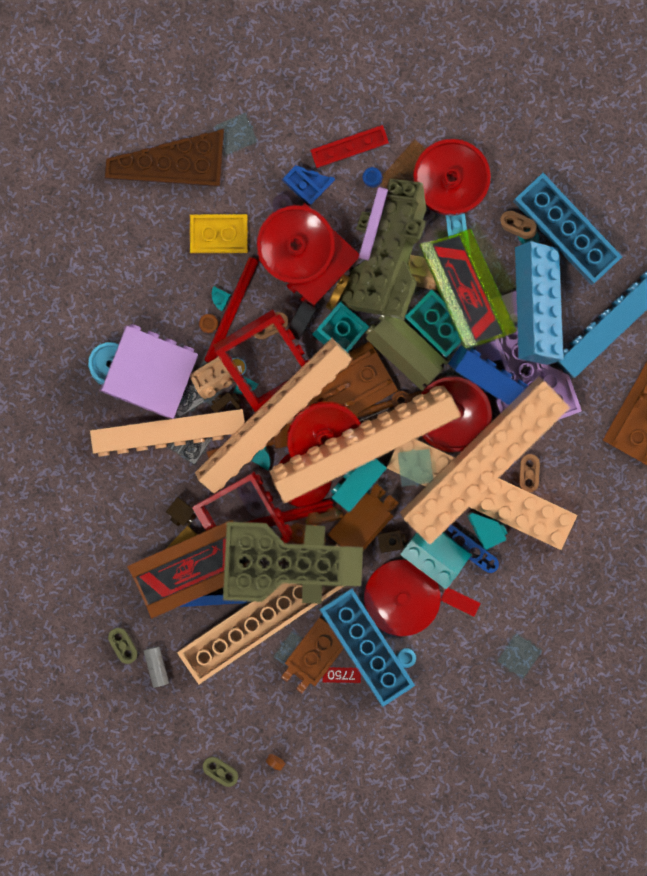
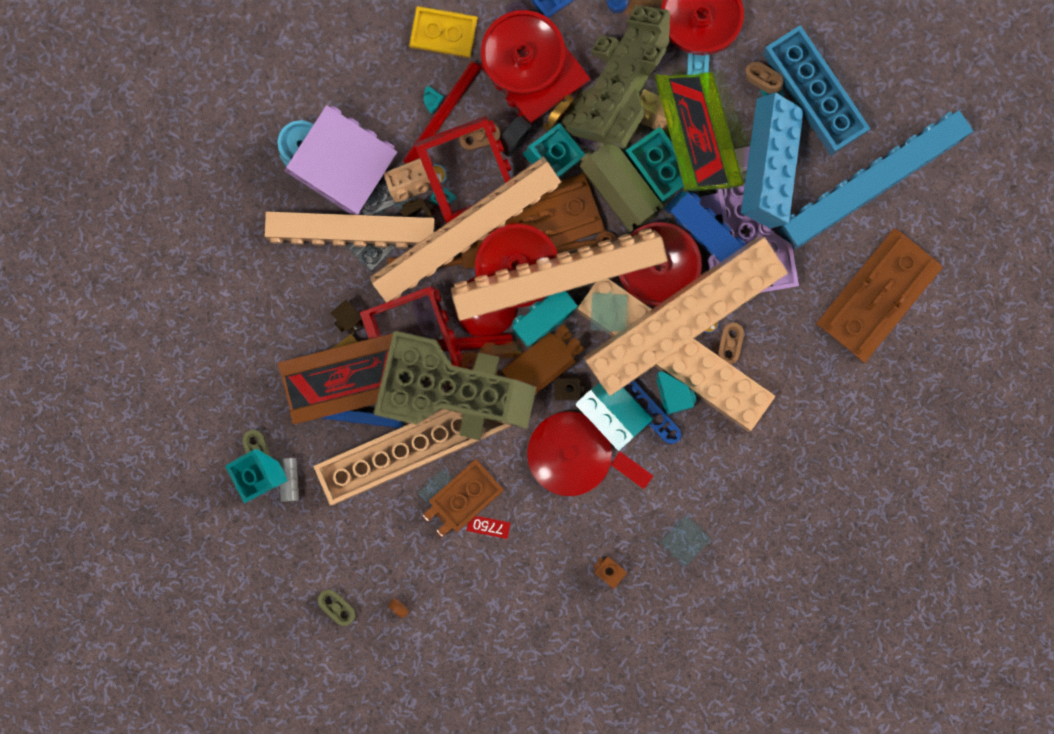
camera: 15 degrees right, 5 degrees down
dark orange tile [199,314,218,333] -> none
teal tile [252,446,272,470] -> none
dark azure brick [318,588,415,707] -> none
lavender beam [359,187,388,261] -> none
medium azure tile [397,648,416,668] -> none
none -> teal slope [225,449,288,504]
none -> dark orange brick [593,556,627,589]

